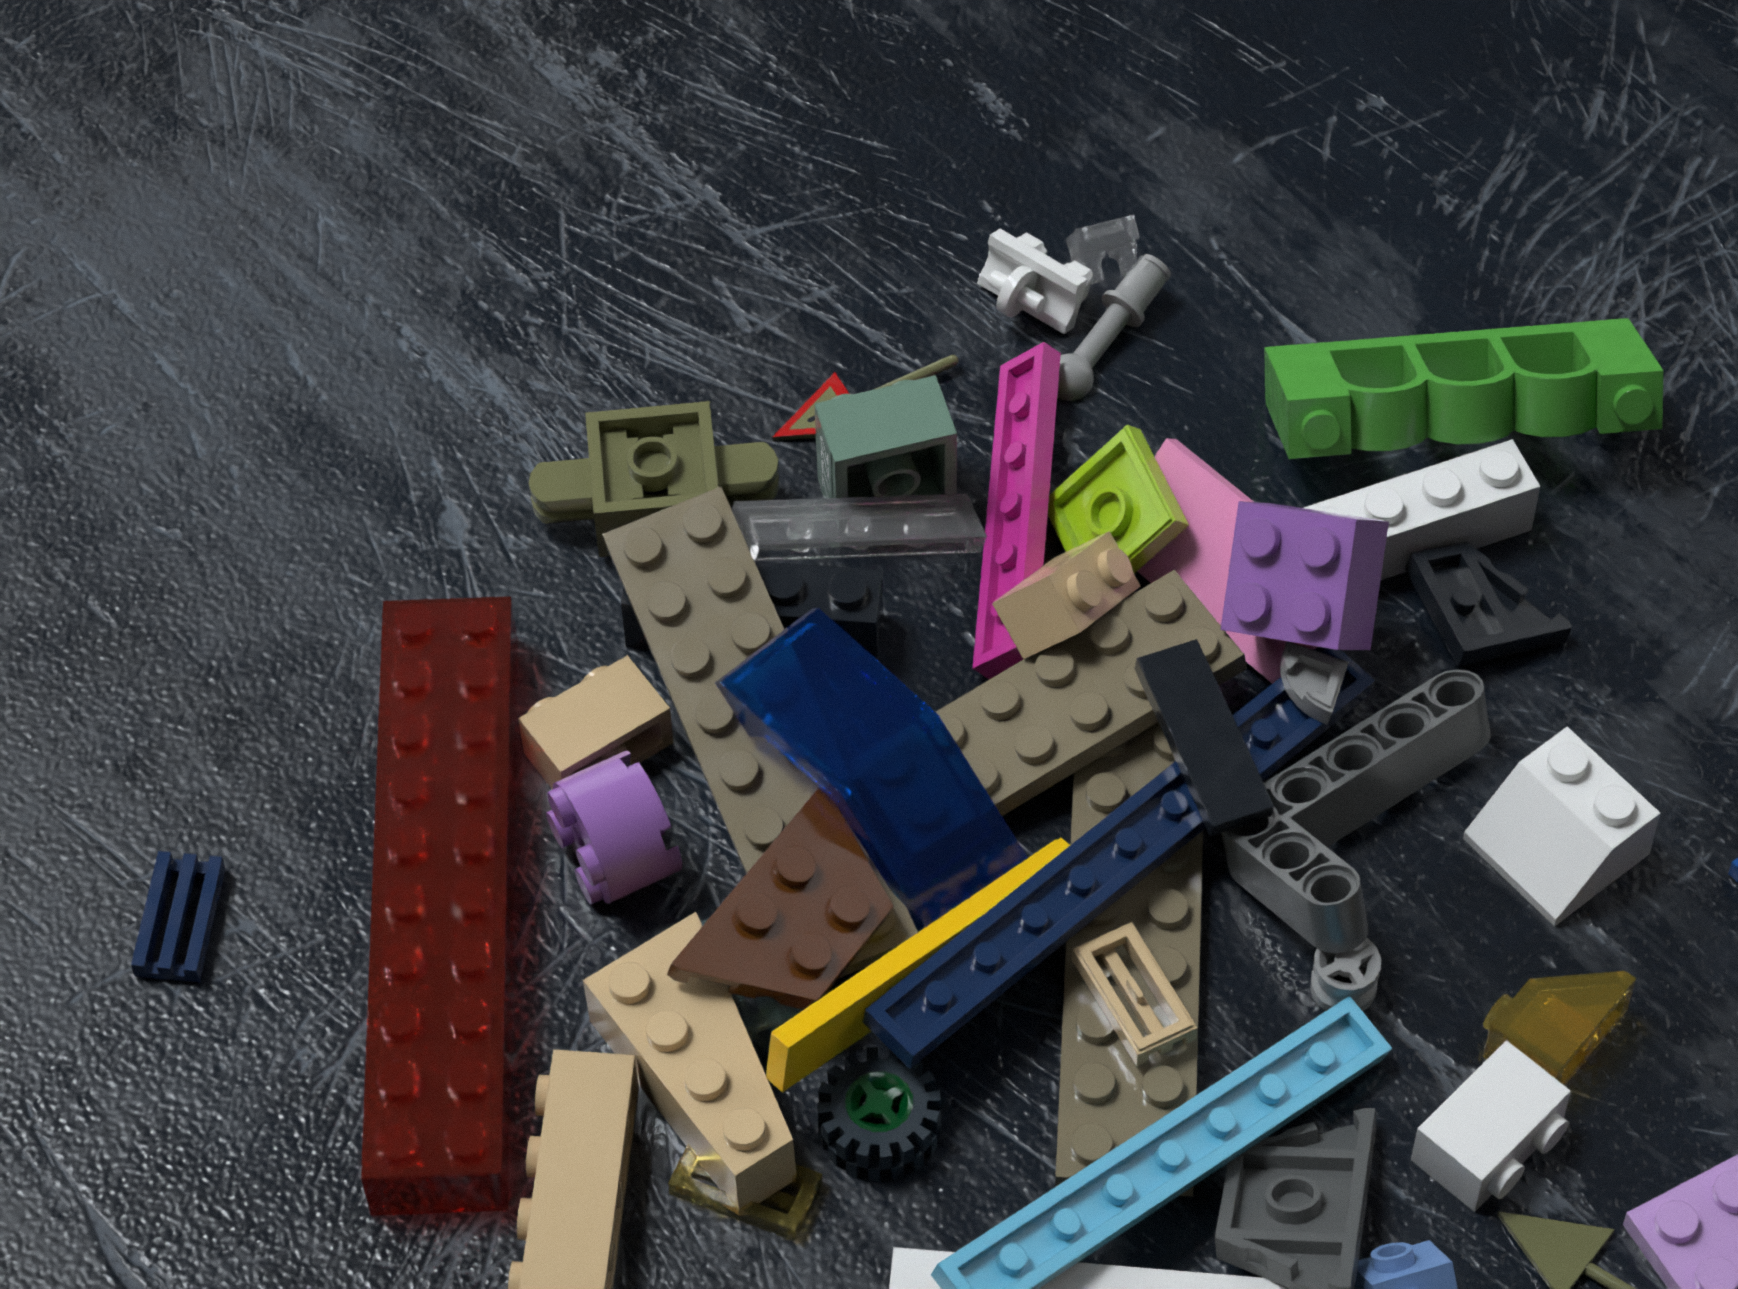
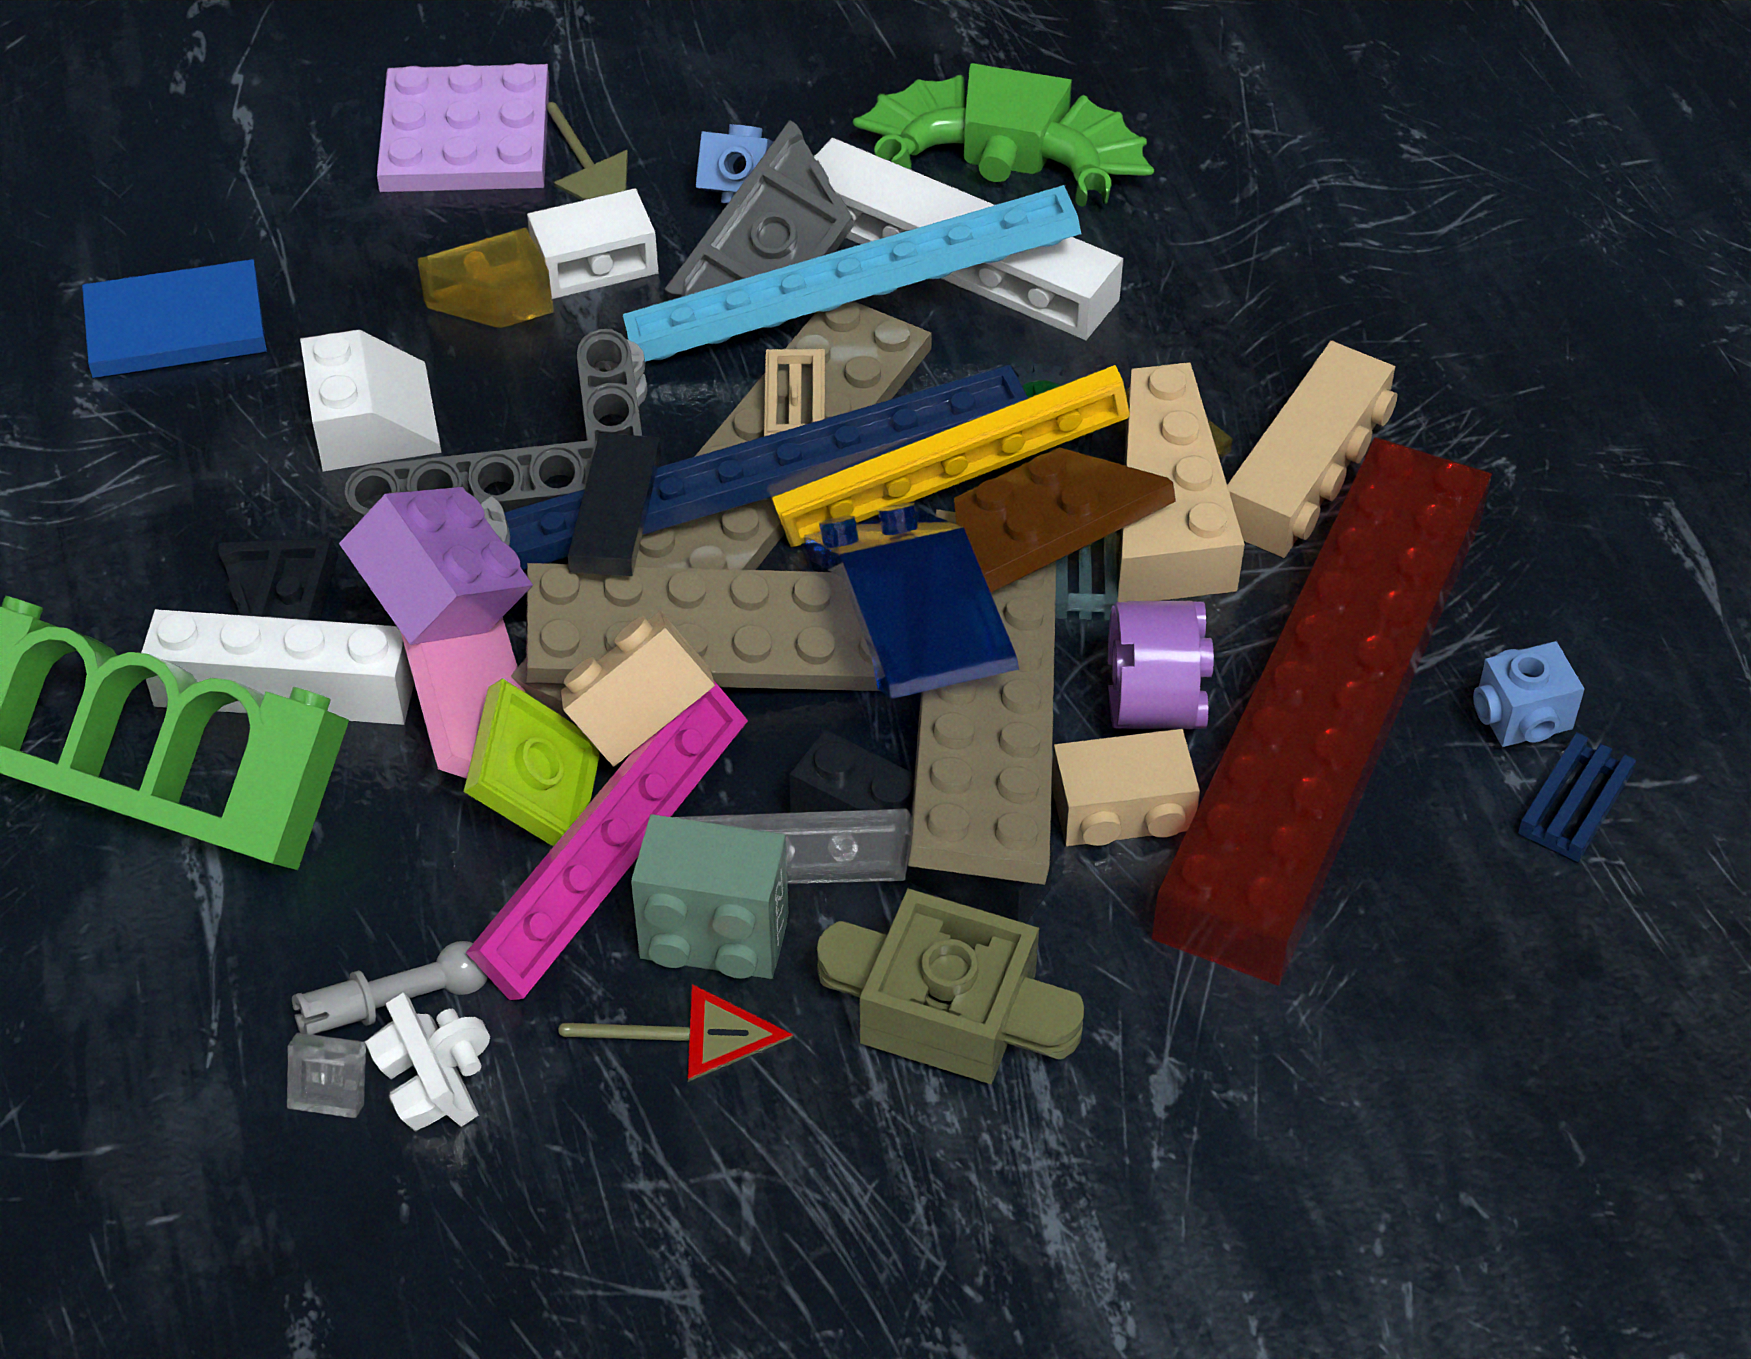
camera: 155 degrees left, 5 degrees down
none -> medium blue brick [1474,641,1584,747]

